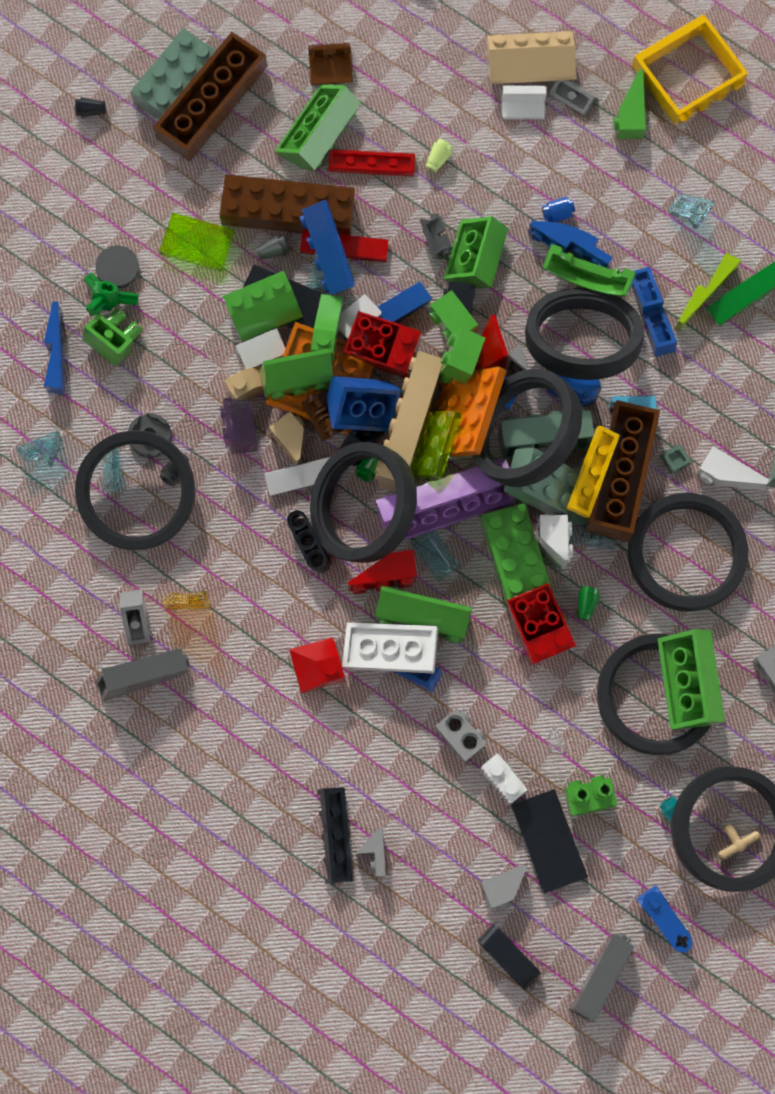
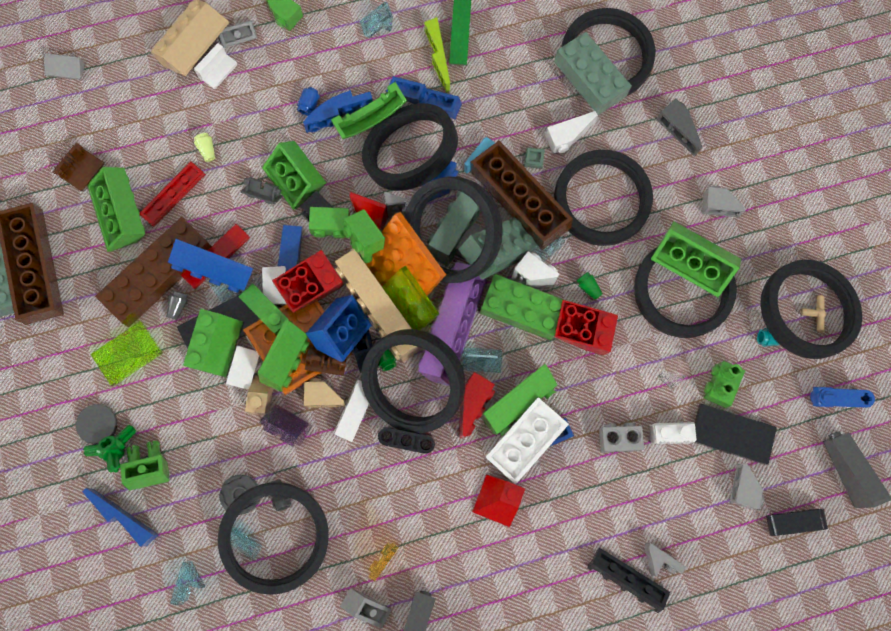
camera: 55 degrees left, 0 degrees up
yellow plate [566,425,620,518] -> none

